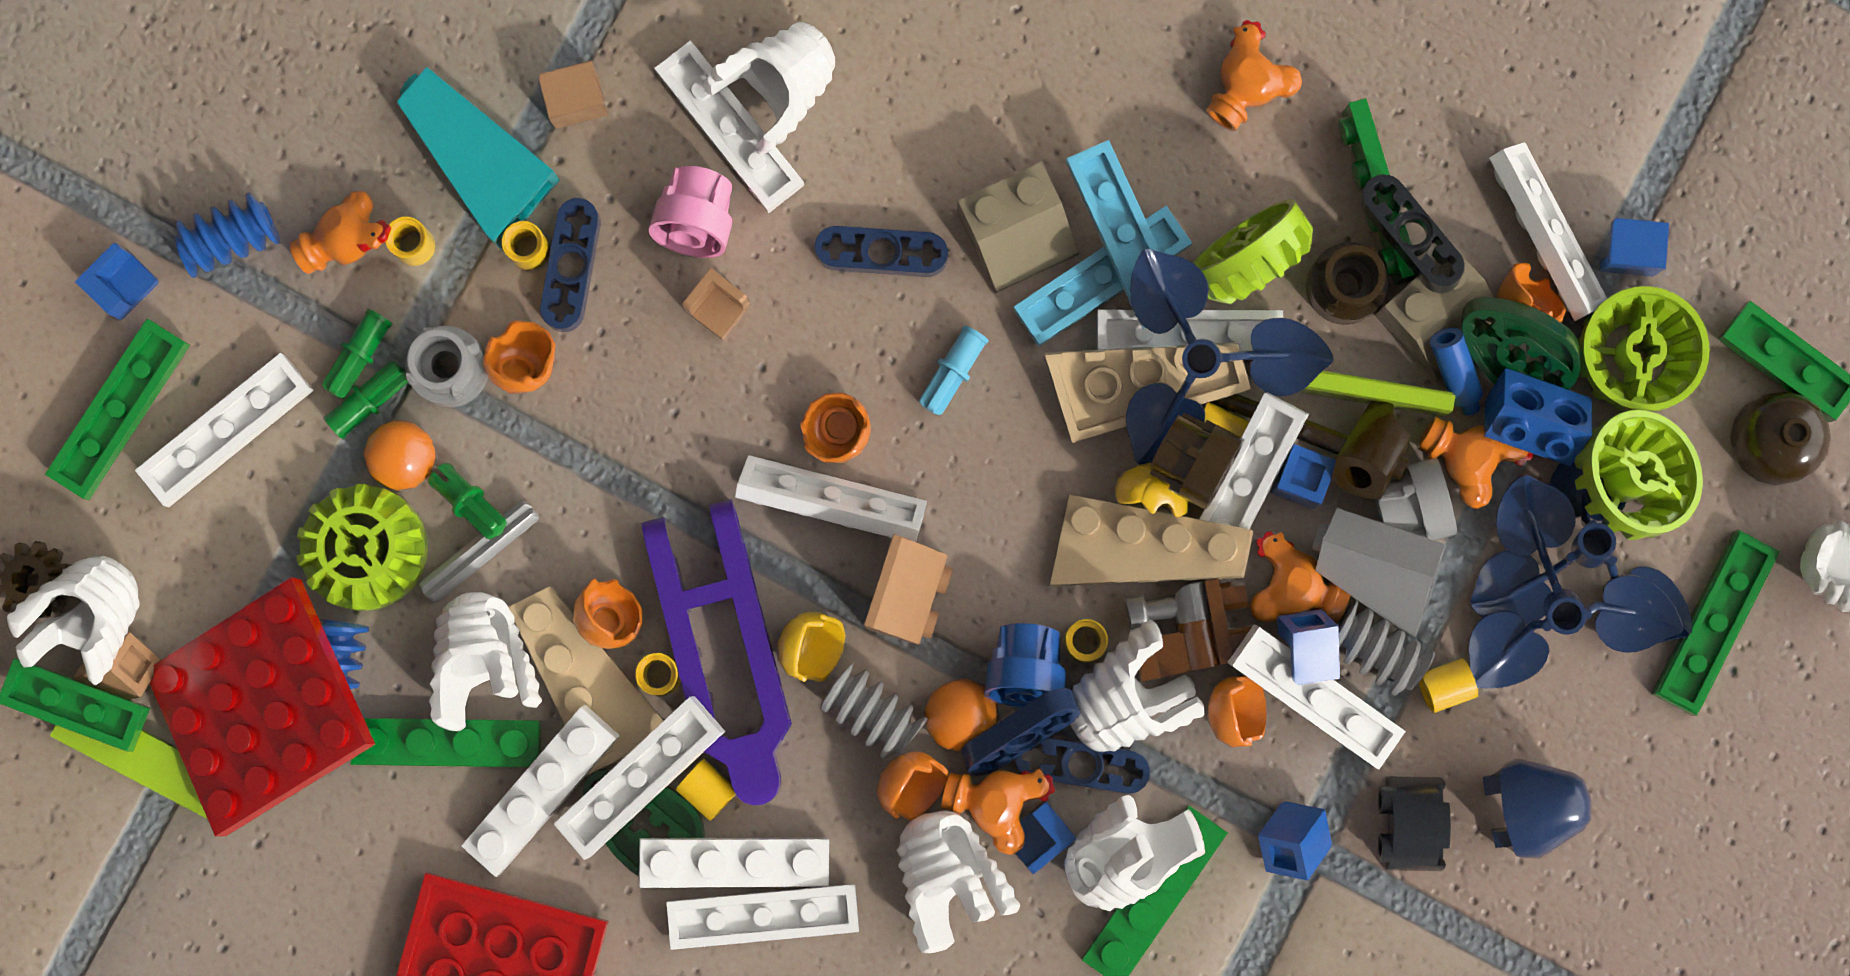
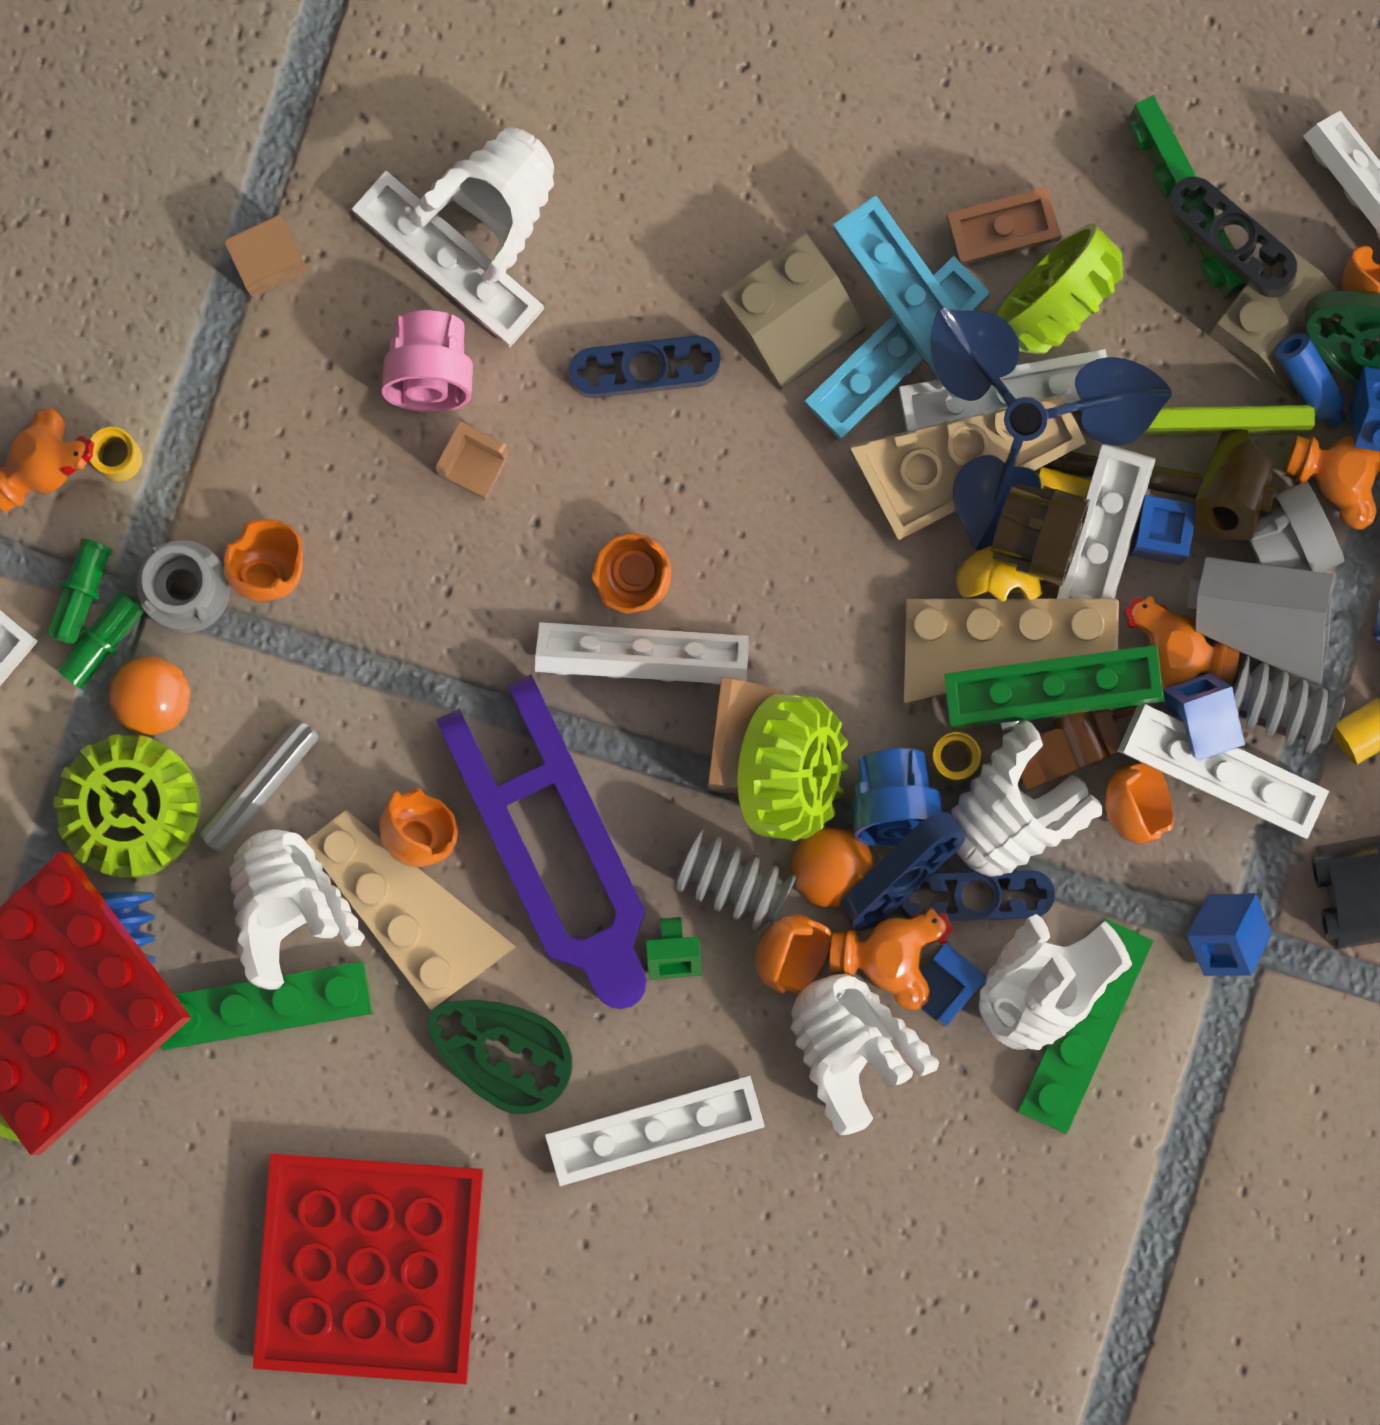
camera: 10 degrees left, 0 degrees up
teal slope [397,67,560,249] -> none
green axle [428,463,507,540] -> none
white plate [462,705,620,877] -> none
yellow beam [502,221,550,270] -> none
dark blue beam [540,198,601,332] -> none
white plate [554,696,726,860] -> none
yellow beam [635,653,681,696] -> none
white plate [639,837,829,888] -> none
yellow beam [676,759,735,822] -> none
yellow hair [777,611,846,682] -> none
medium azure axle [919,325,989,415] -> none
orange animal [1206,20,1302,131] -> none
dark brown piece [1306,243,1389,325] -> none
none -> green tile [646,917,702,980]
none -> lime gear [738,693,849,841]
none -> green plate [944,645,1165,729]
none -> nougat plate [946,187,1061,266]

